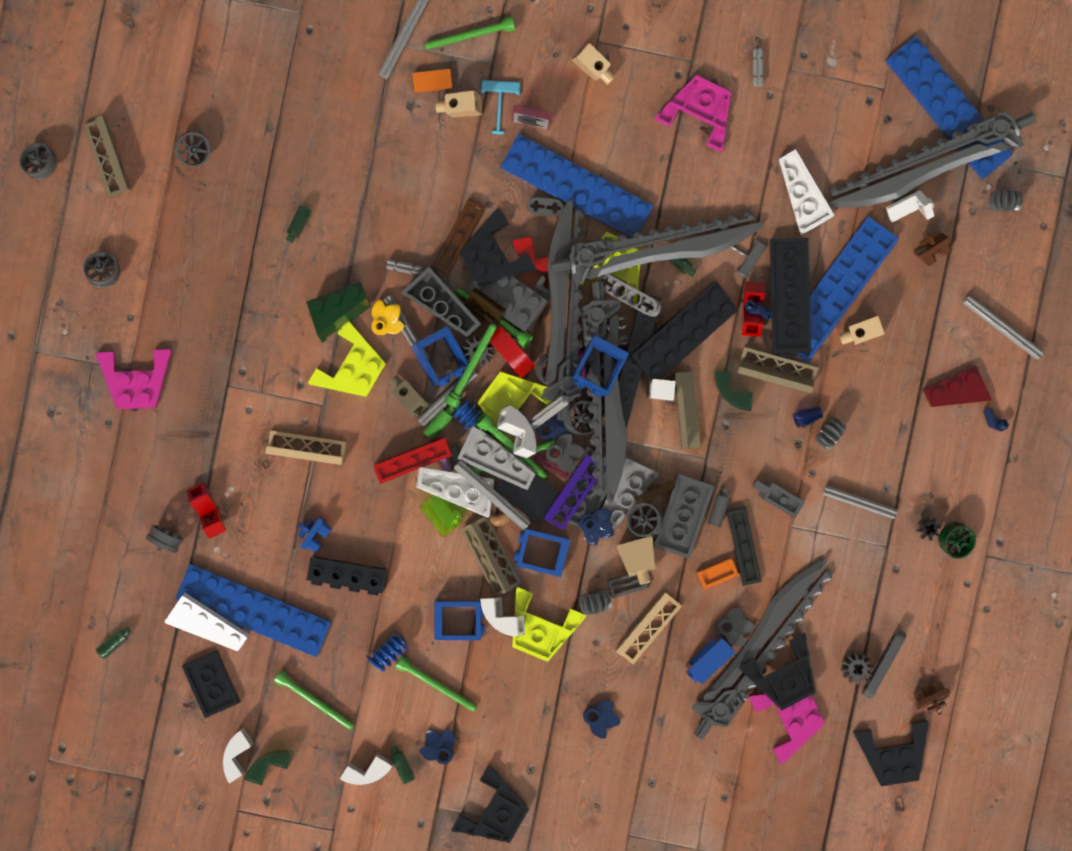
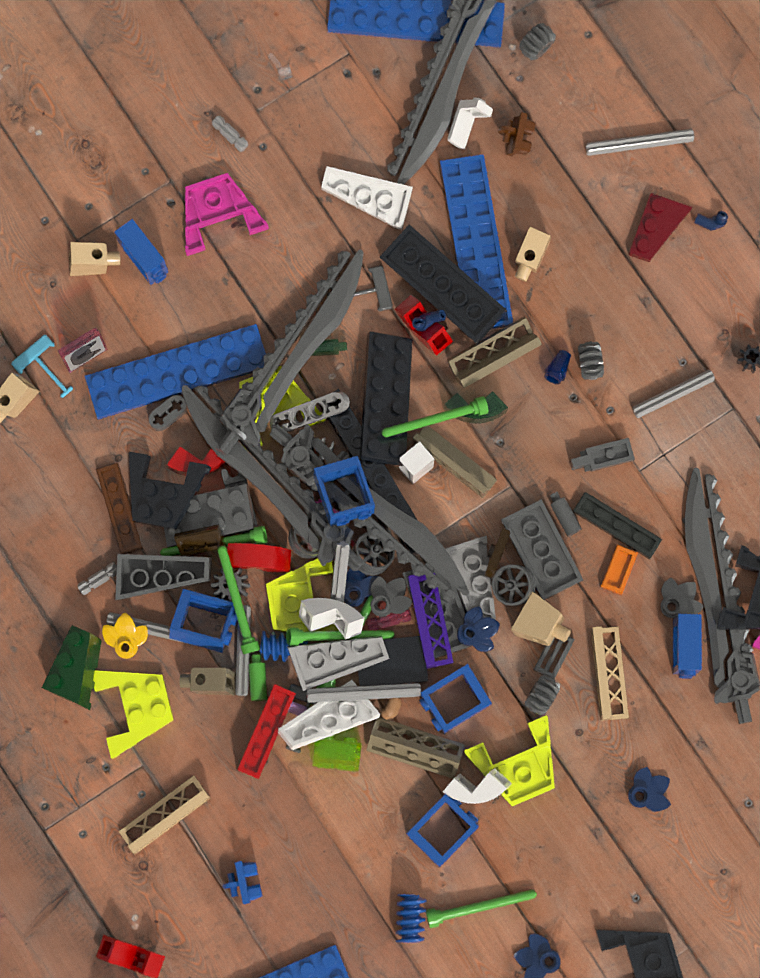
camera: 45 degrees left, 10 degrees down
black brick [306,556,388,596] -> none
none -> blue window [115,219,168,285]
none -> bright green piece [382,396,488,437]

